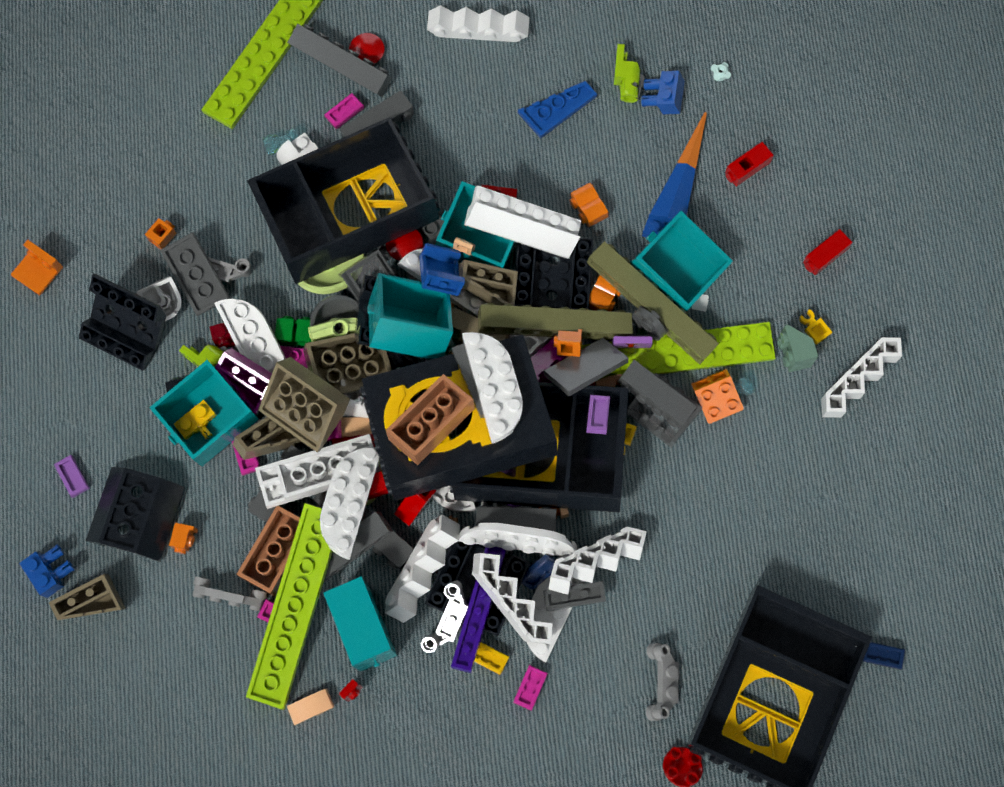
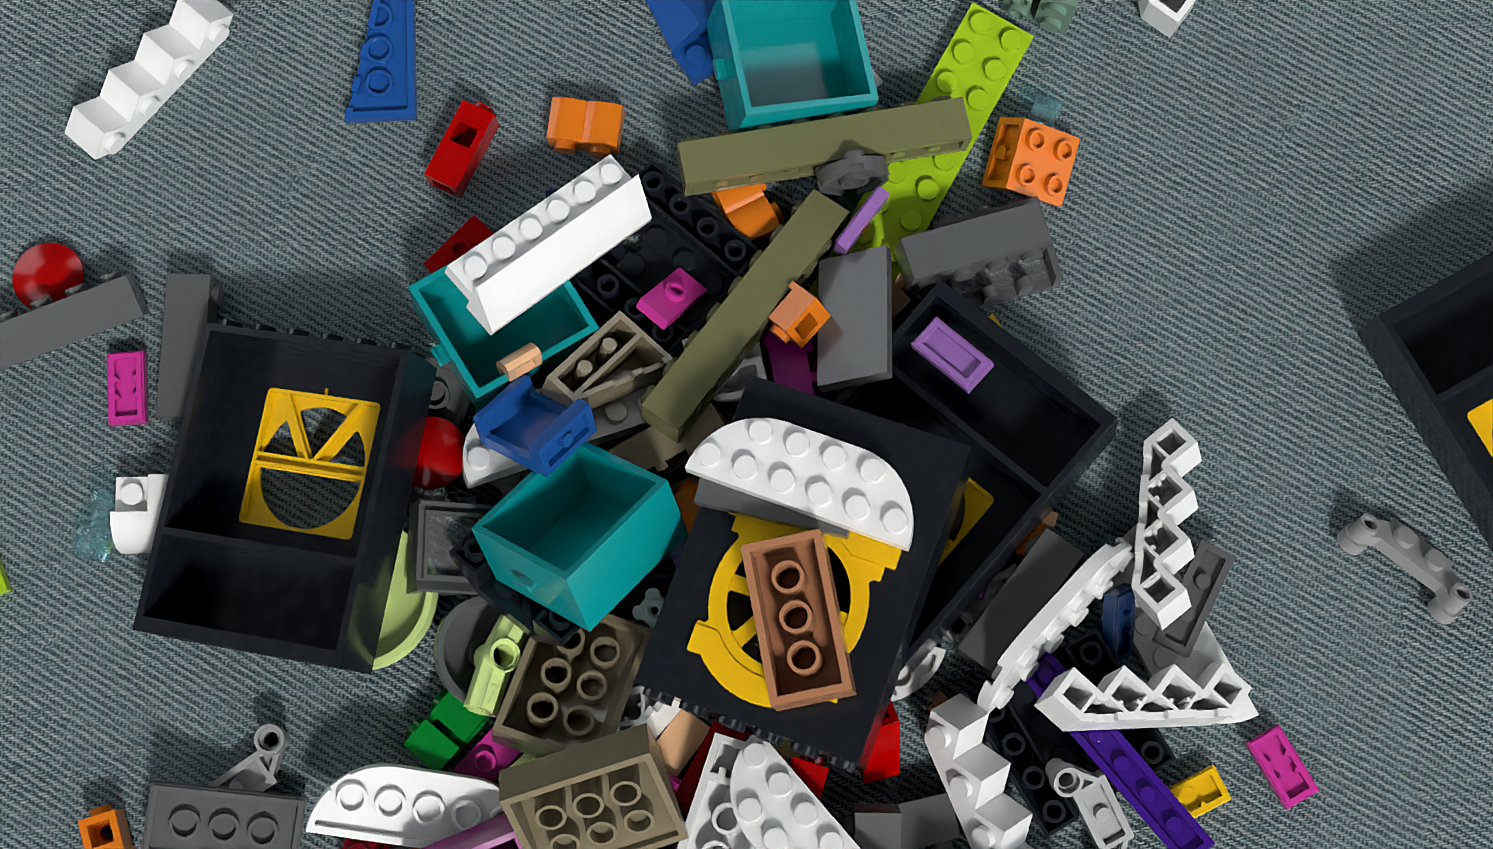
camera: 55 degrees left, 5 degrees up
none -> red brick [424,100,499,199]
none -> dark pink plate [636,267,707,330]

